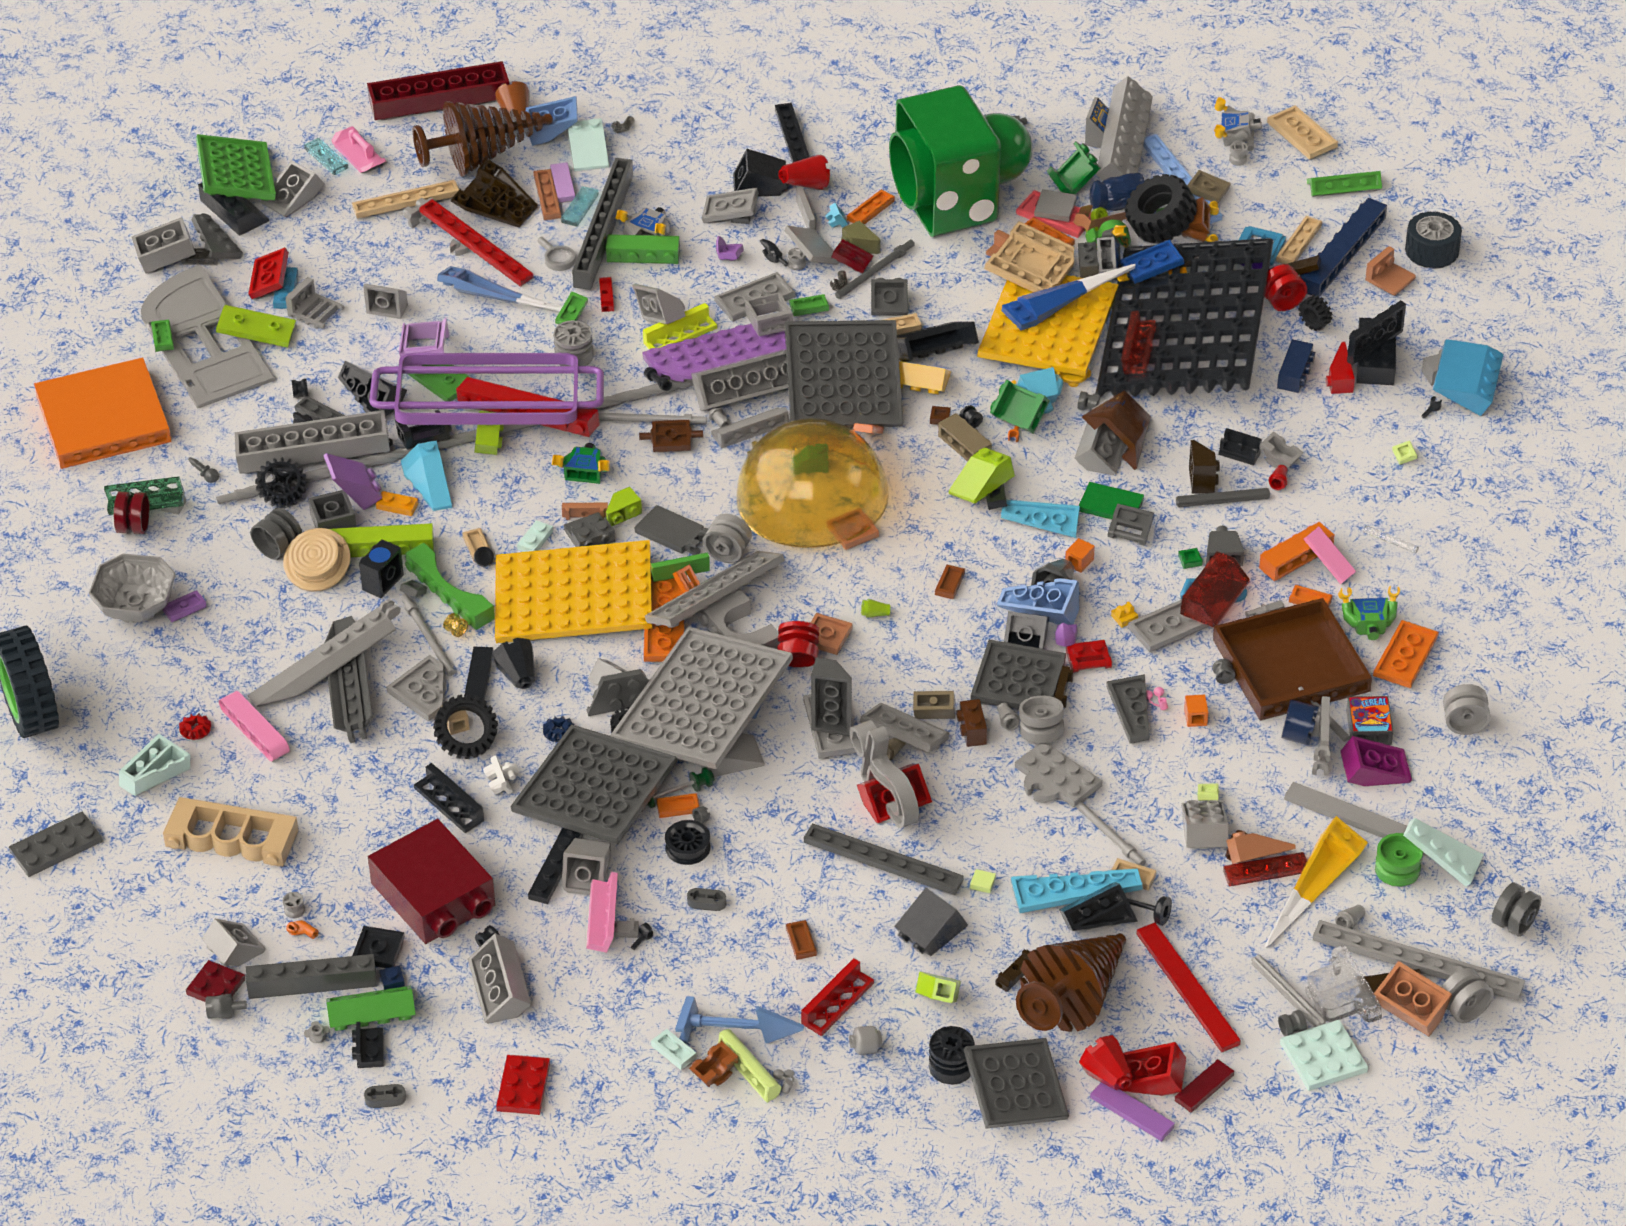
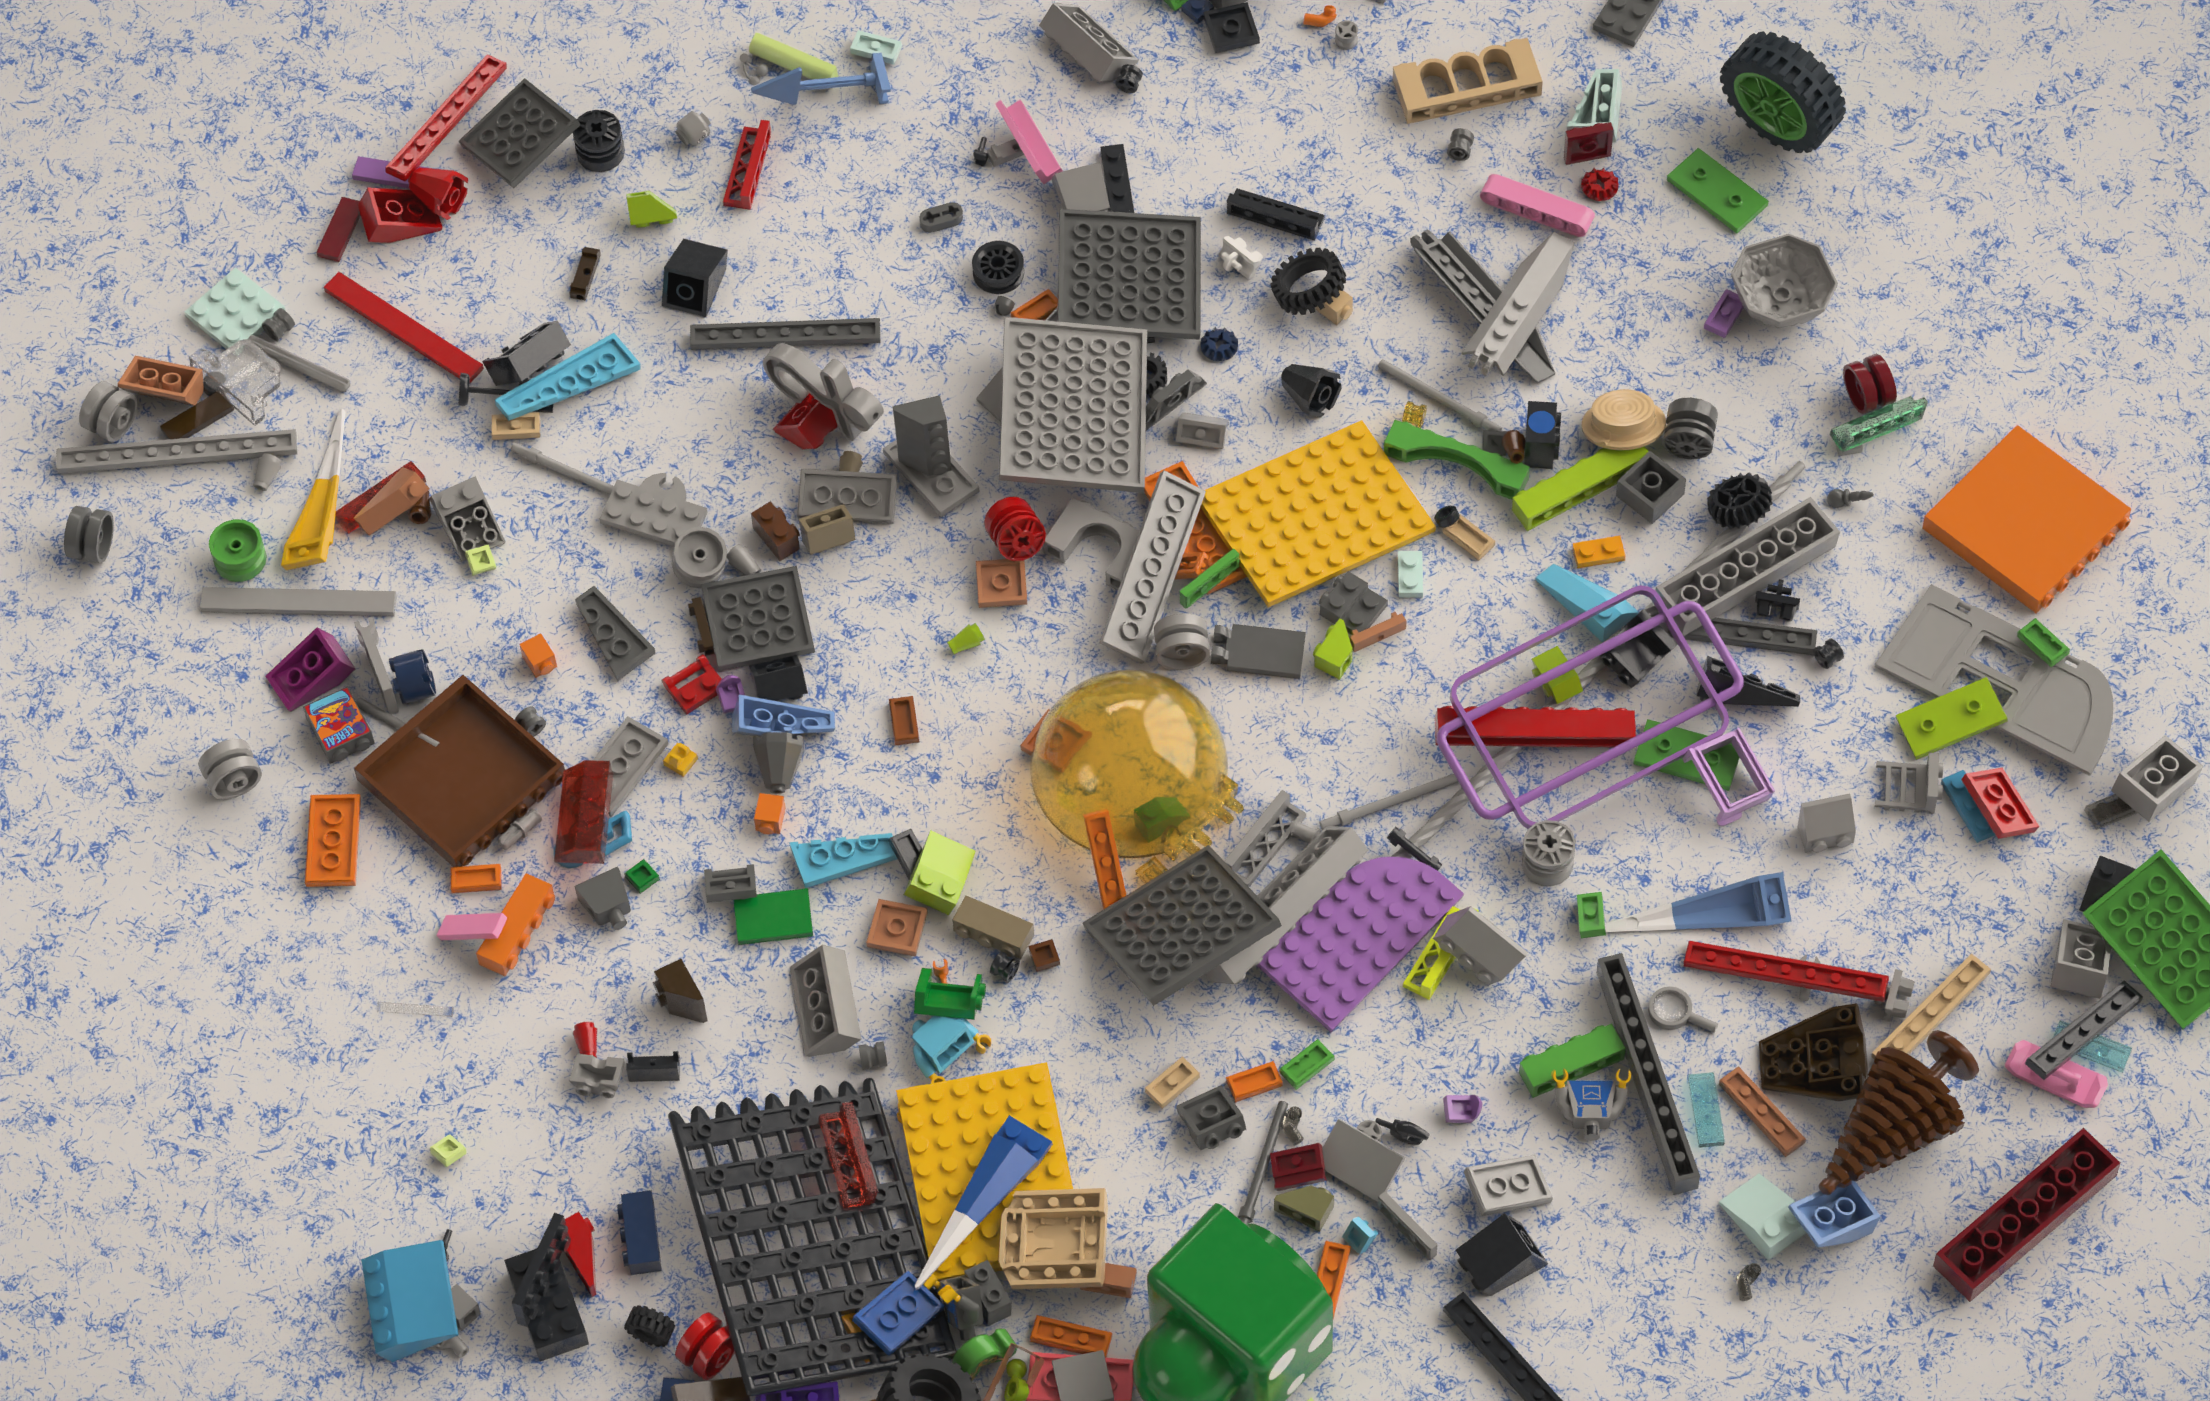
camera: 155 degrees right, 15 degrees up
dark grey wing [191,213,243,259] -> none
medium lavender slope [323,453,382,510] -> none
dark red brick [368,818,496,945] -> none
light grey plate [386,655,444,721] -> none
black tile [464,646,493,702] -> none
dark orange cone [495,81,530,116] -> none
lavender tile [550,162,576,202] -> none
torso [551,443,610,484] -> none
red piece [599,277,614,312] -> none
light grey slope [623,221,641,235] -> none
reddish brown plate [639,420,703,452] -> none
dark orange cylinder [689,1041,738,1087] -> none
light grey tile [714,272,795,322] -> none
light grey window [745,292,793,336] -> none
red cone [779,154,830,190] -> none
dark orange tile [786,920,817,960] -> none
black windscreen [897,321,979,362] -> none
yellow slope [899,361,951,395] -> none
yellowish green tile [970,869,996,893] -> none
reddish brown plant [1016,933,1126,1032] -> none
reddish brown wedge [1082,390,1151,470] -> none
bright pink piece [1146,687,1168,710] -> none
dark grey axle [1176,488,1270,507] -> none
bright green torso [1338,586,1400,640] -> none
light aqua wing [1403,818,1484,886] -> none
none -> tile [385,54,507,182]
none -> nougat plate [866,899,928,957]
none -> orange tile [1226,1061,1283,1102]
none -> dark grey wheel [1447,128,1474,161]
none -> reddish brown cone [1502,430,1525,464]
none -> dark red plate [1563,122,1613,165]
none -> bright green plate [1667,148,1769,234]
none -> tile [2025,980,2143,1080]

